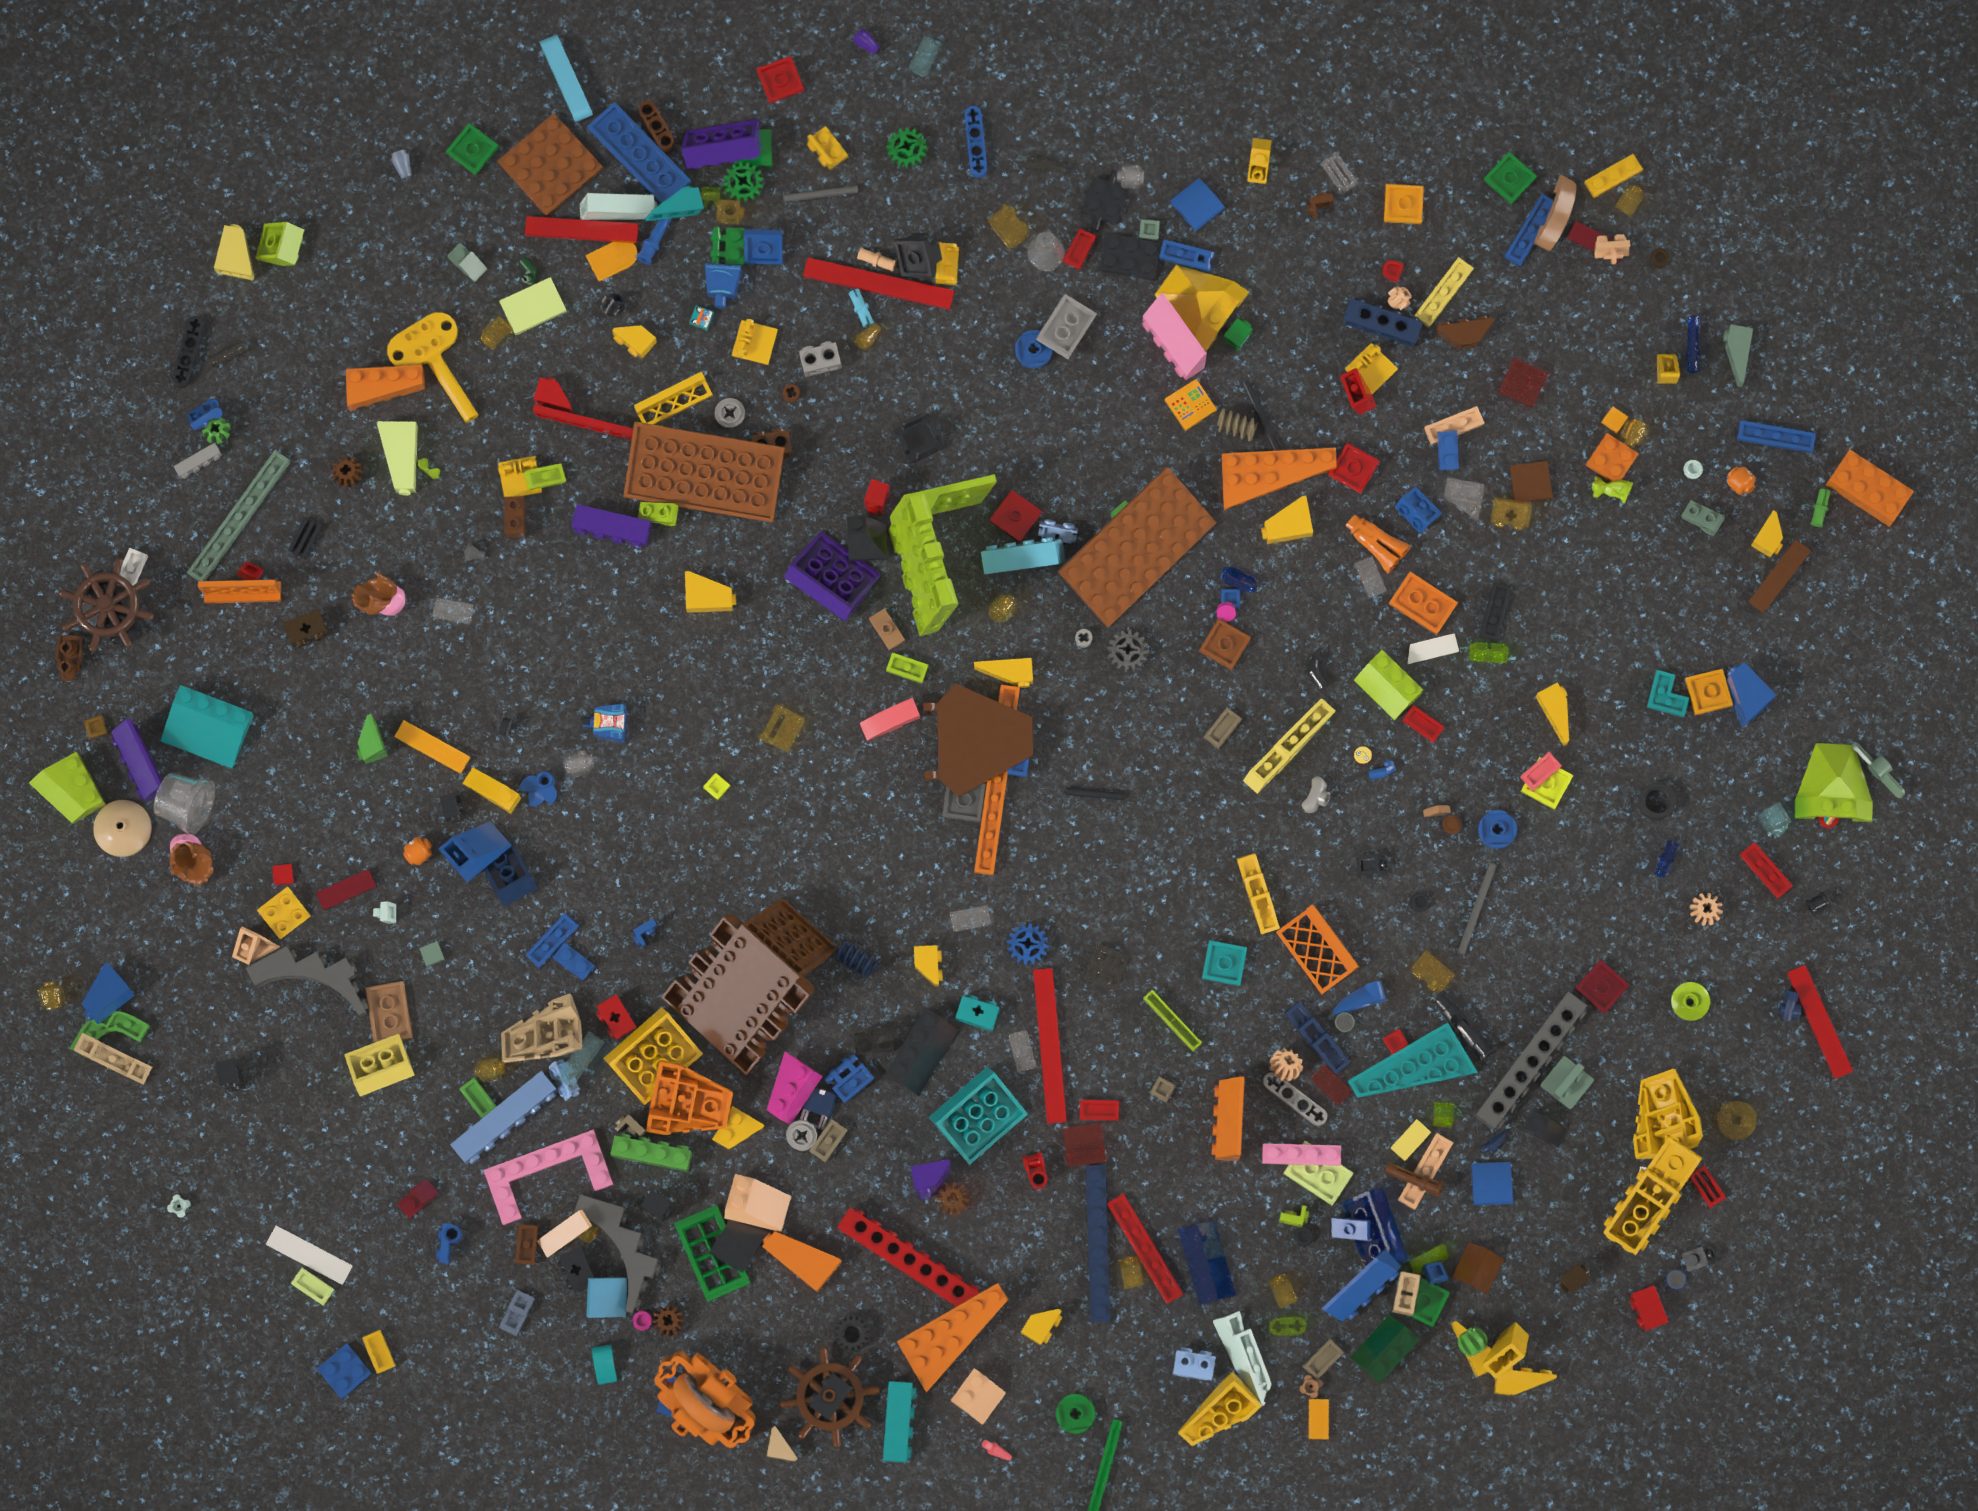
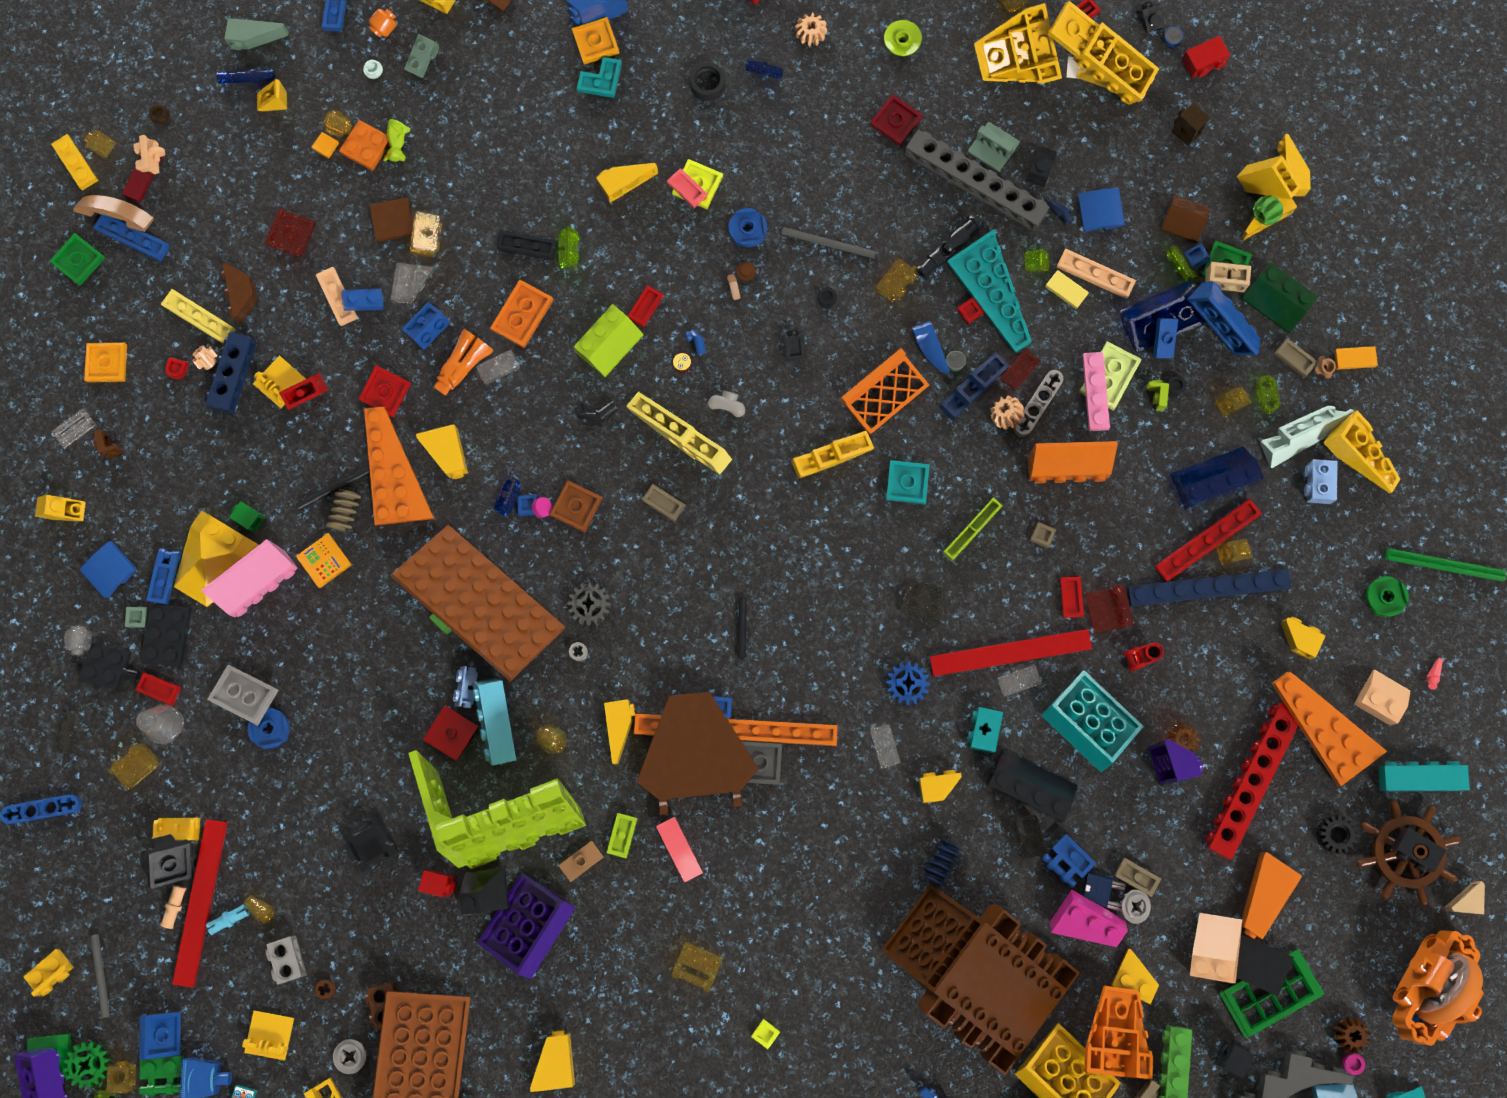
camera: 90 degrees left, 0 degrees up
green gear [886,127,927,169] -> none
reddish brown pin [1385,1162,1445,1198] -> none
white sticker [1408,634,1459,664] -> none

